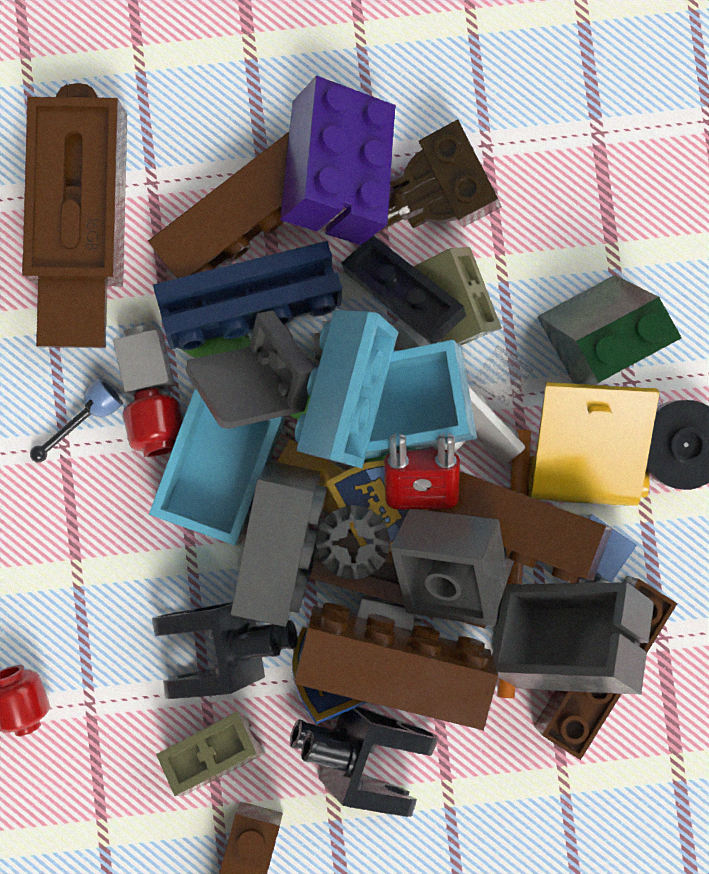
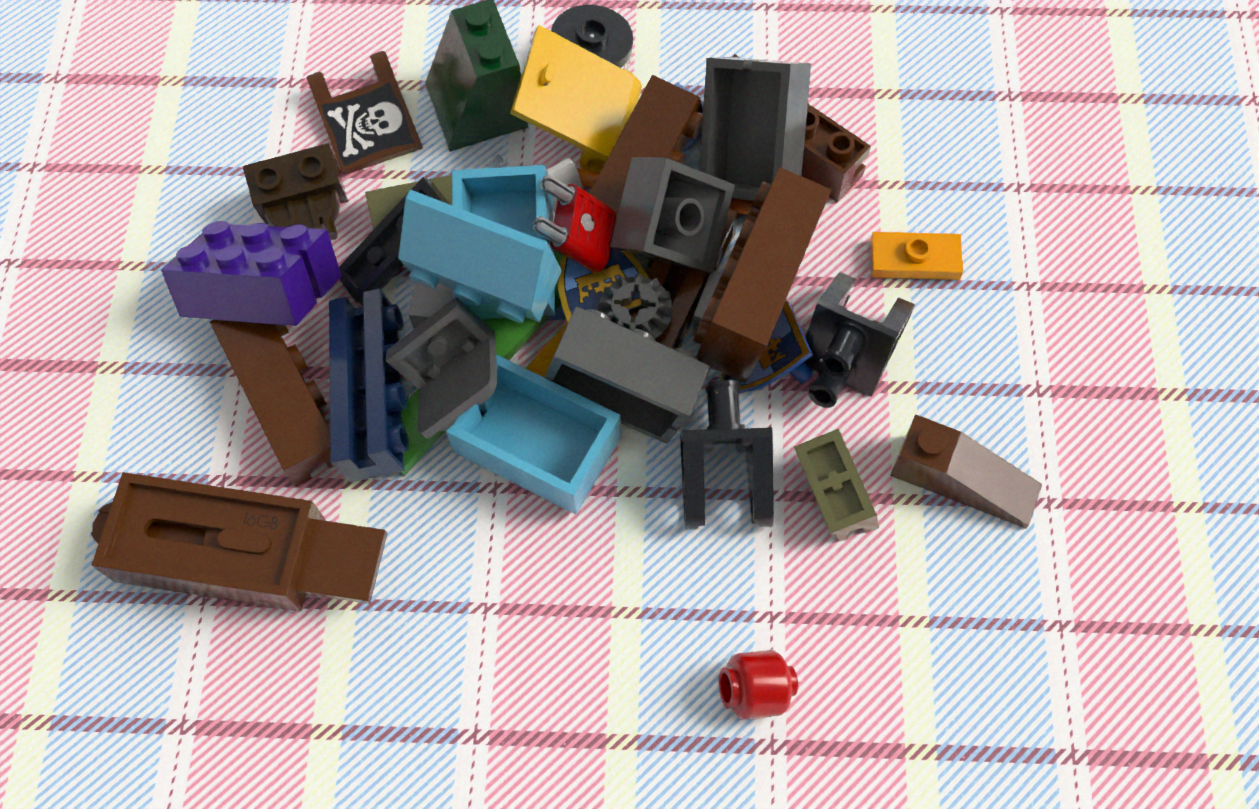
camera: 80 degrees left, 20 degrees down
hinge [30,378,123,463] -> none
light grey brick [113,325,175,396] -> none
red head [122,388,183,457] -> none
none -> flag [307,51,423,176]
none -> light orange plate [870,231,963,280]

